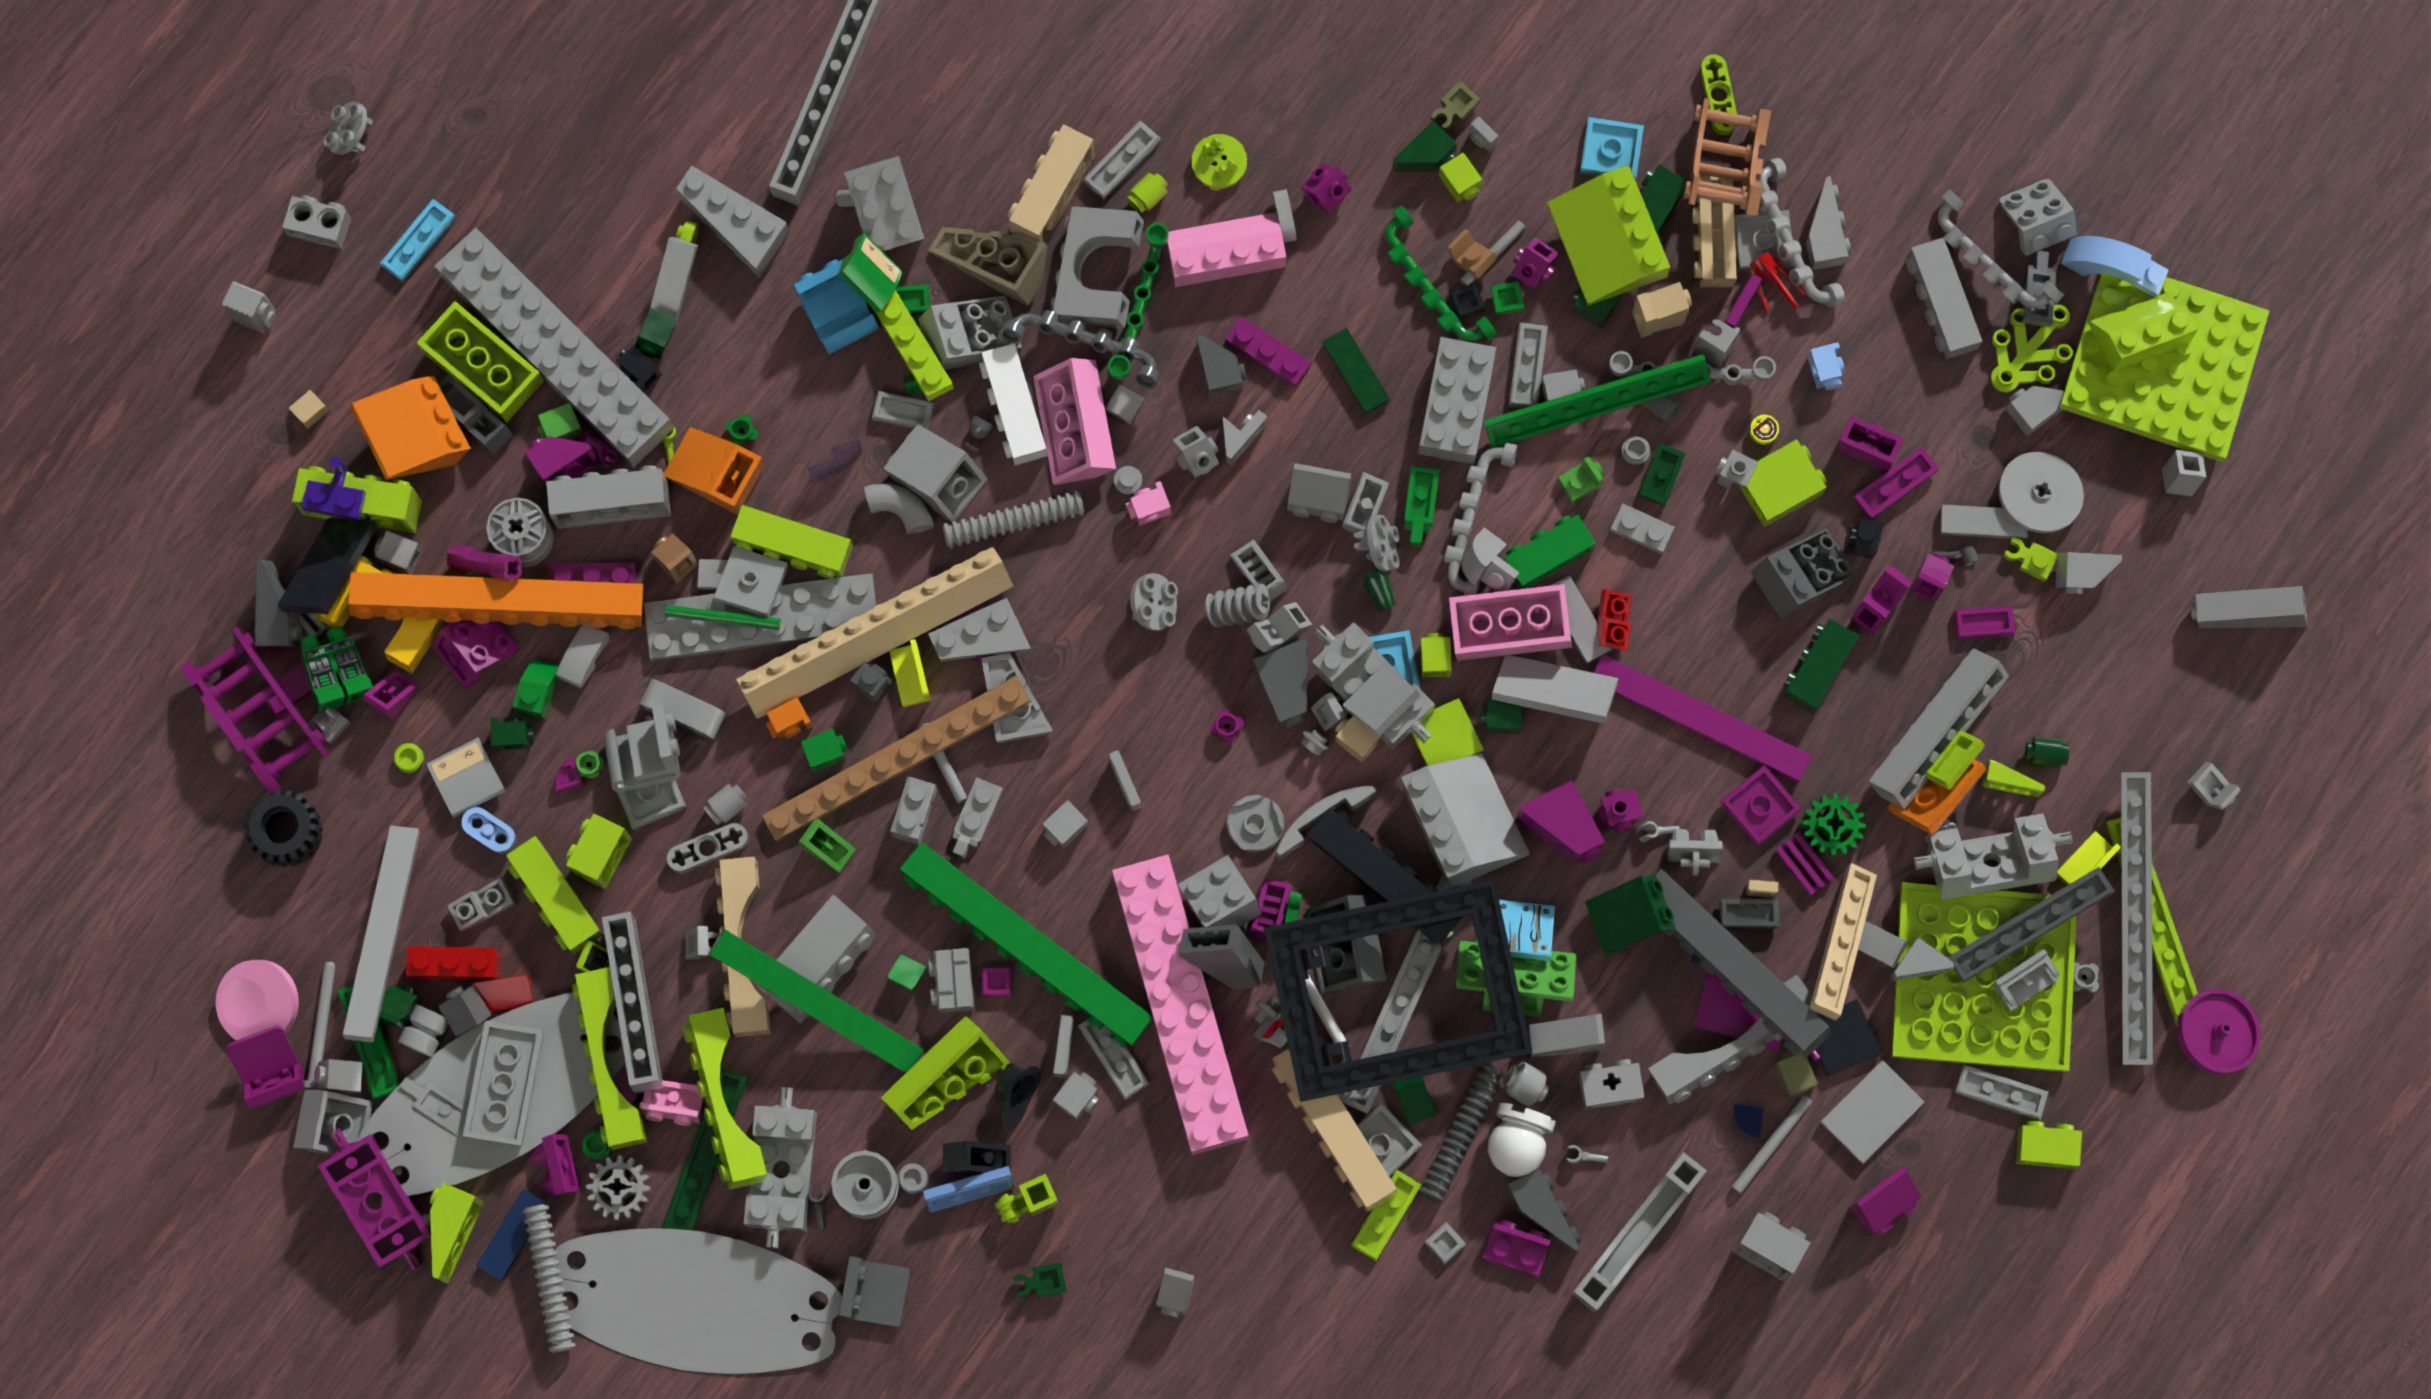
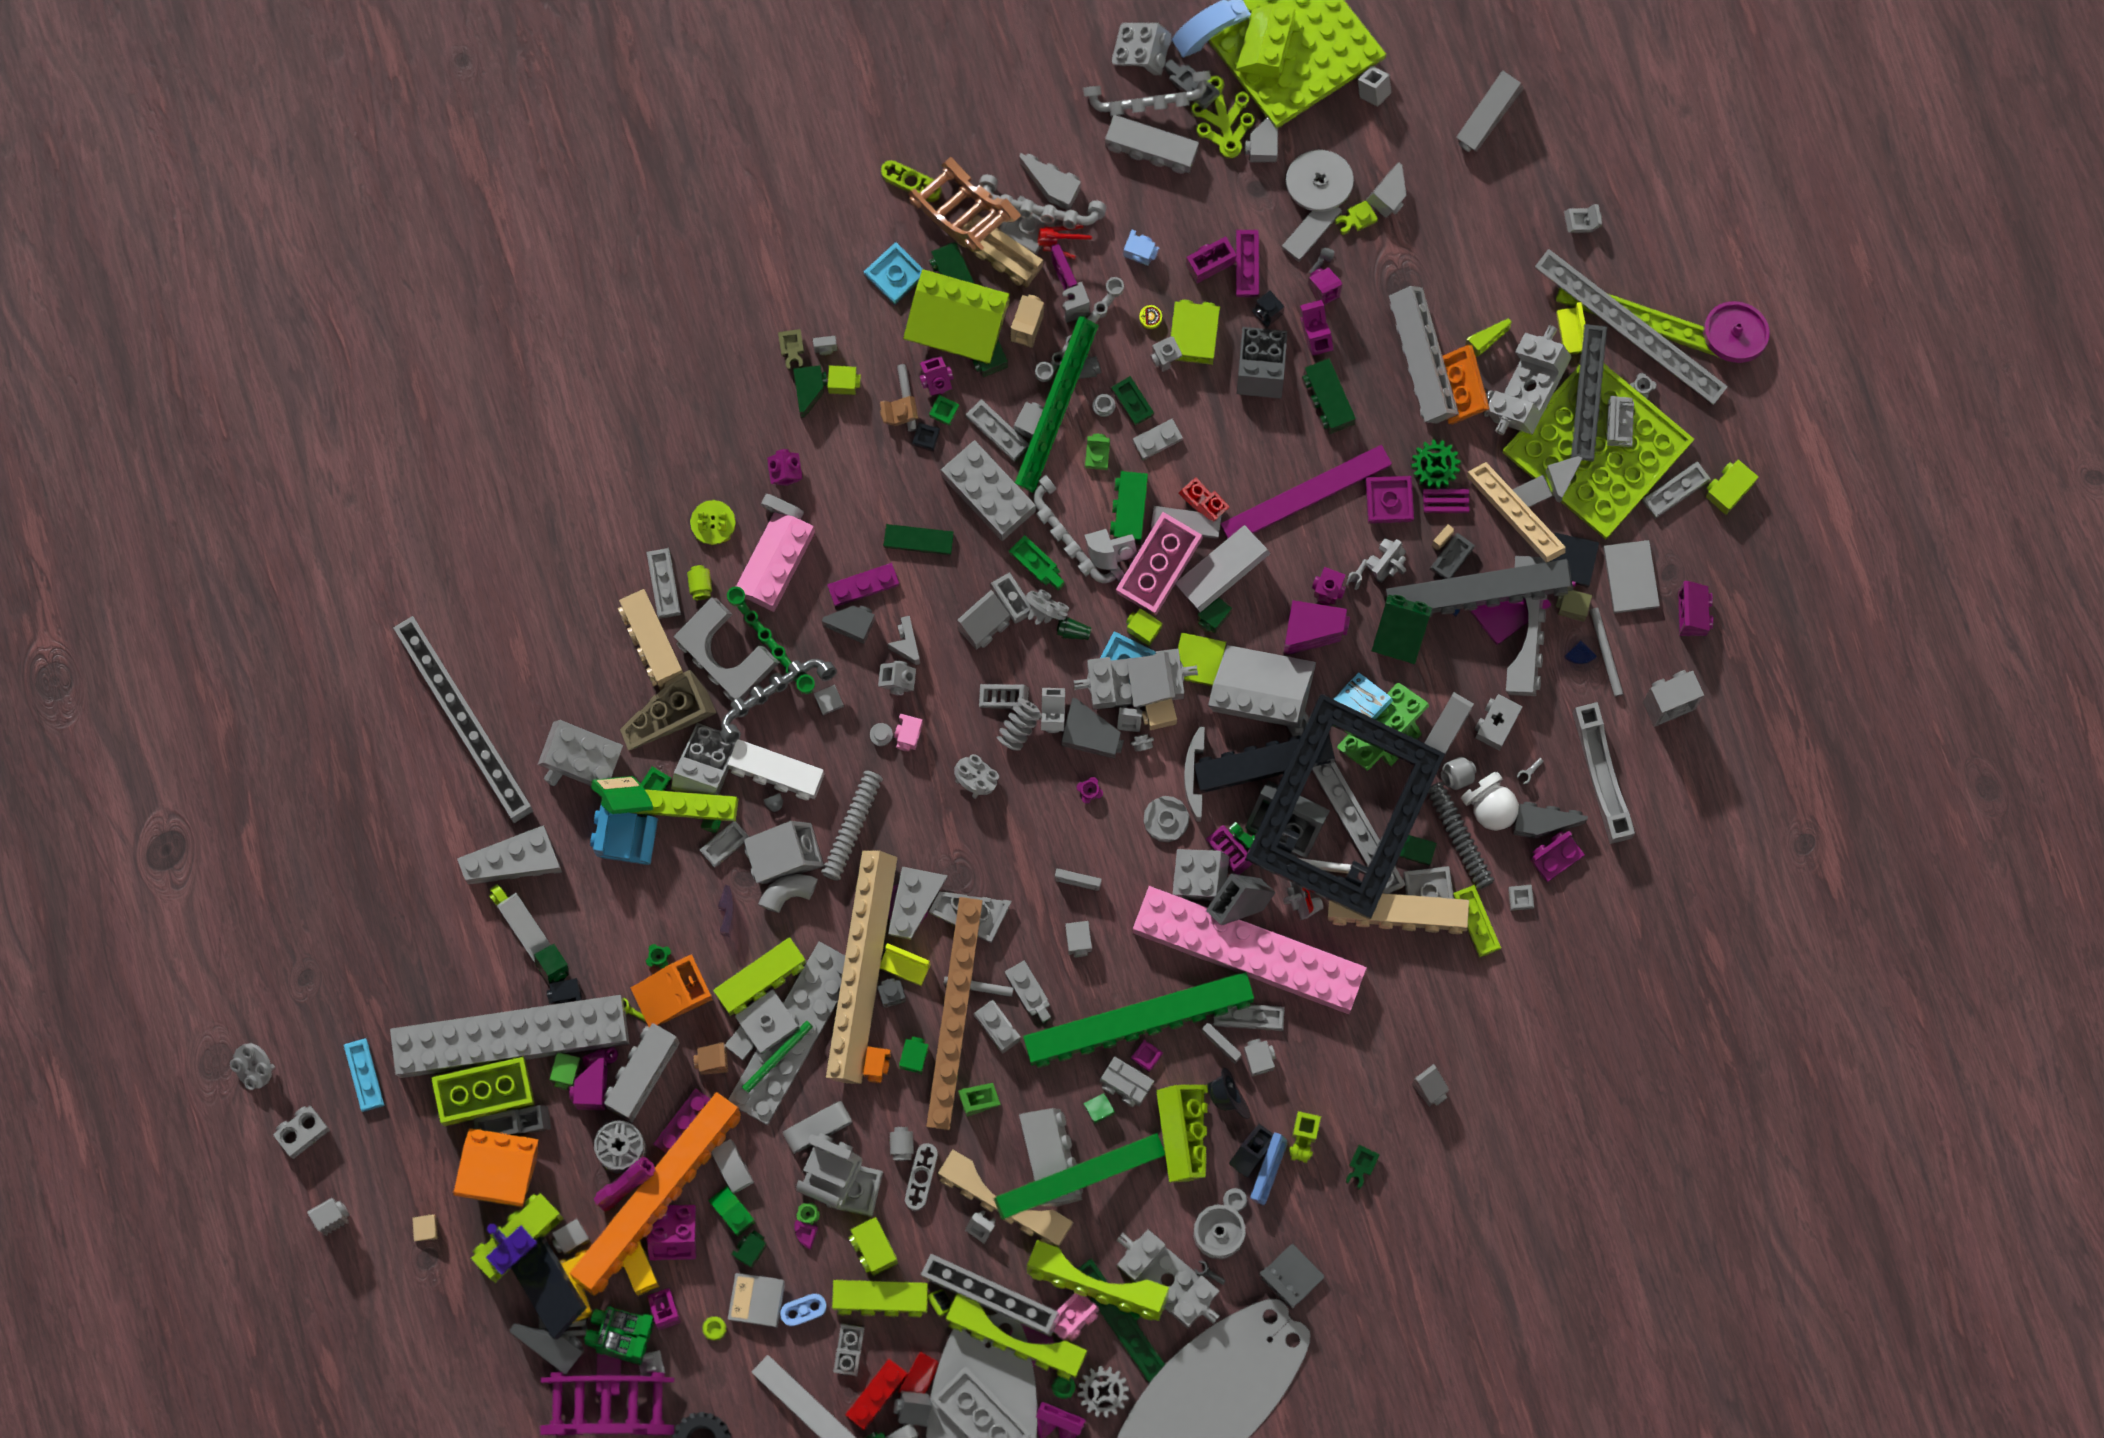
camera: 55 degrees left, 0 degrees up
bright pink slope [1033,358,1116,485] -> none
green bar [1385,205,1497,342] -> none
lime tile [1925,730,1985,790] -> none
magenta tile [1954,606,2015,640] -> none
dark green brick [2025,736,2069,768] -> none

